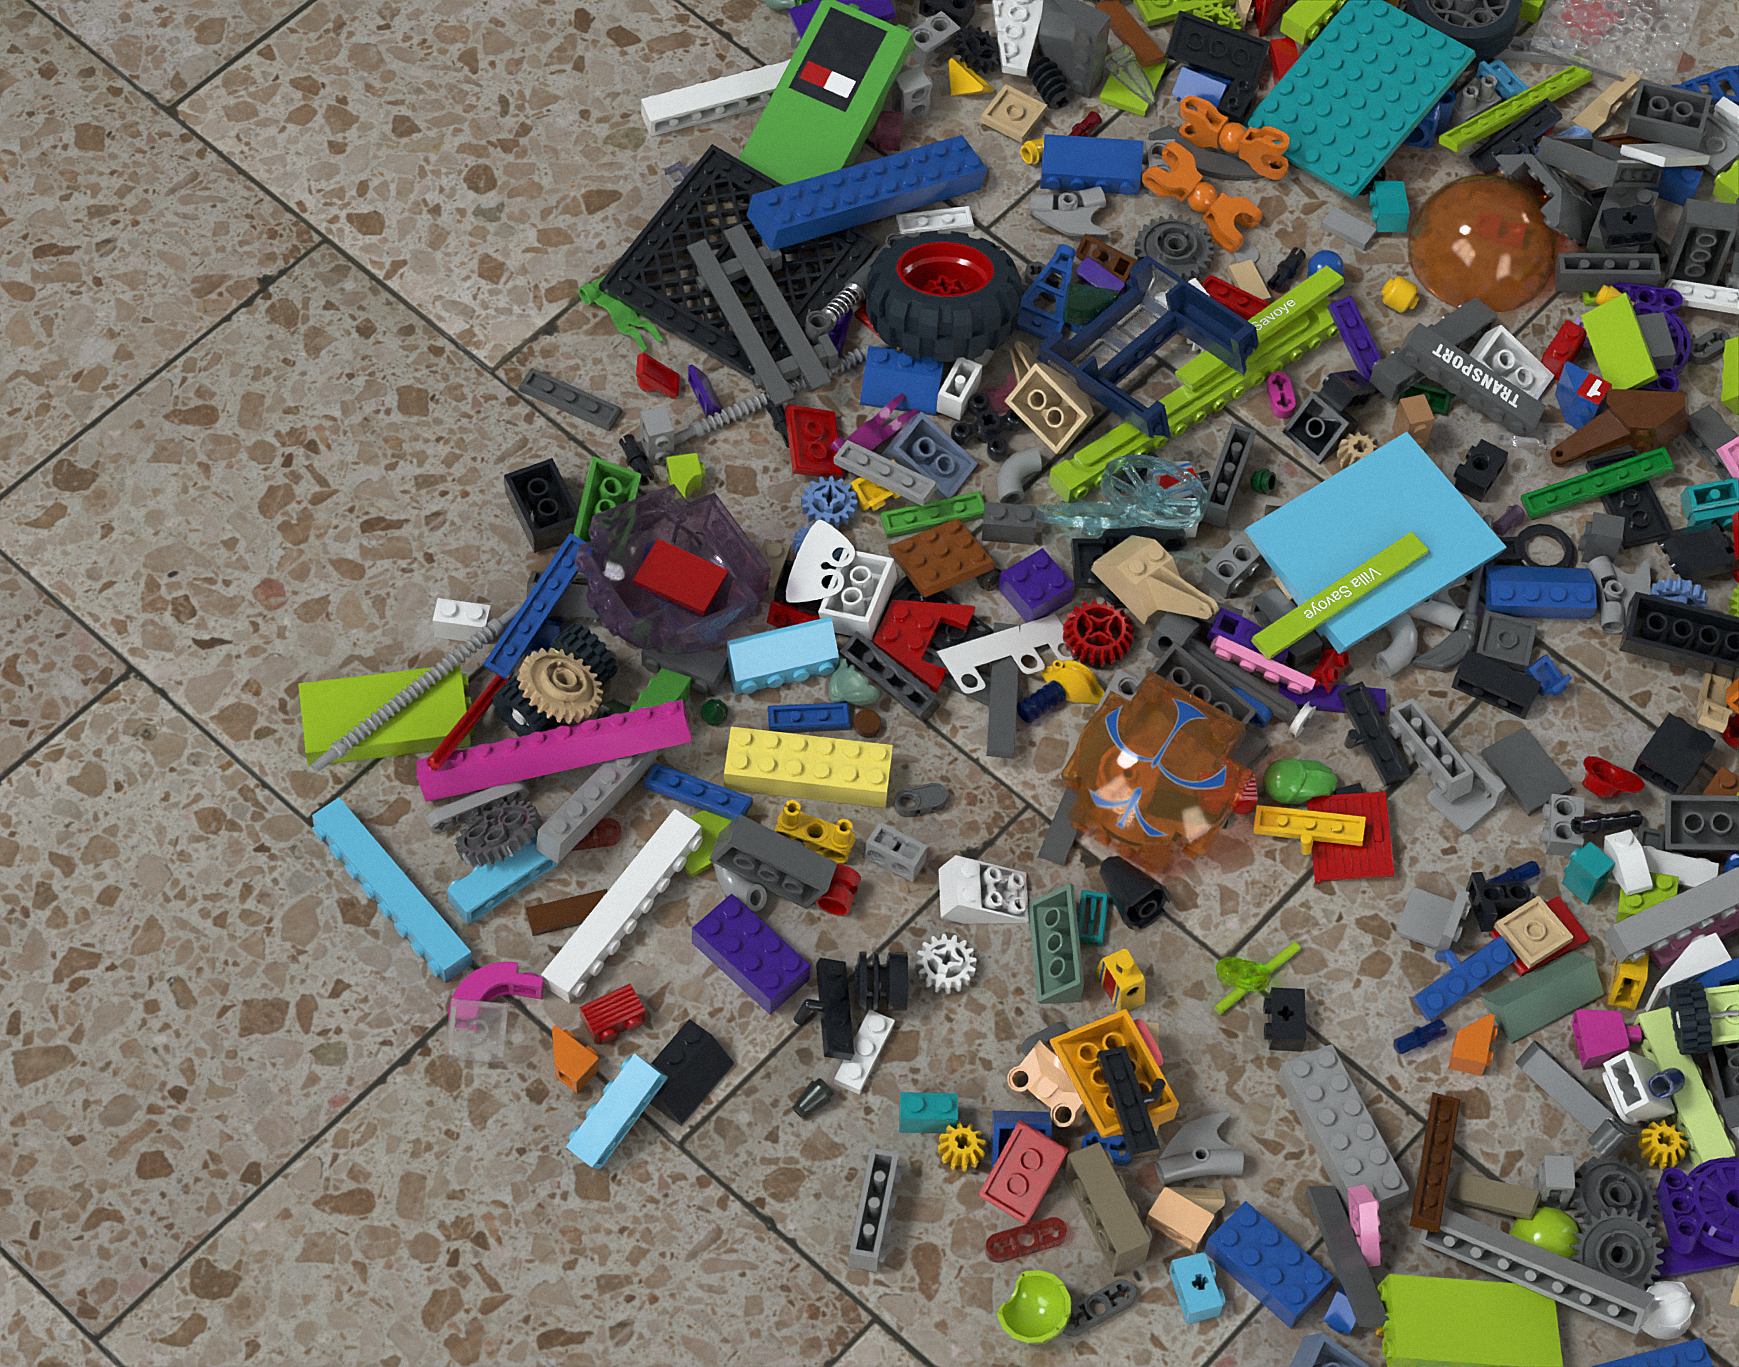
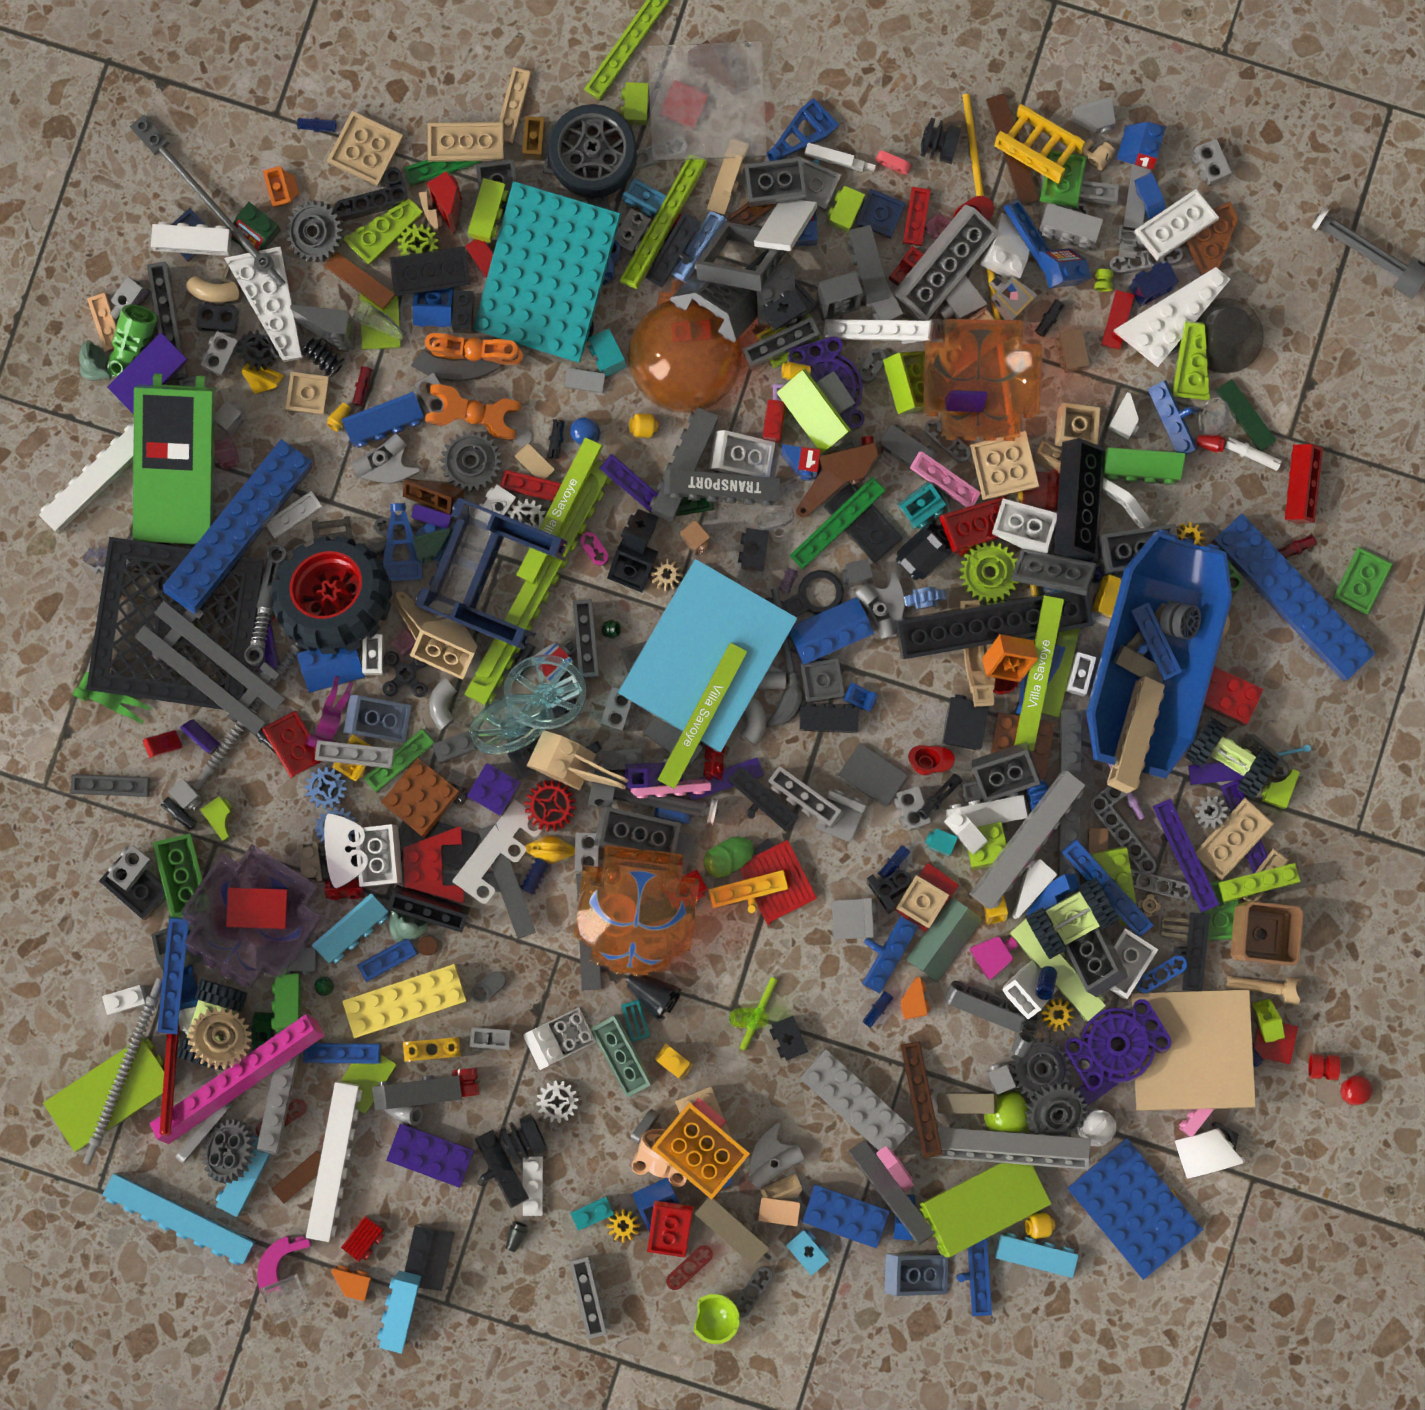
camera: 25 degrees left, 25 degrees up
black plate [1097,1046,1166,1160] -> none
none -> light grey brick [107,845,153,891]

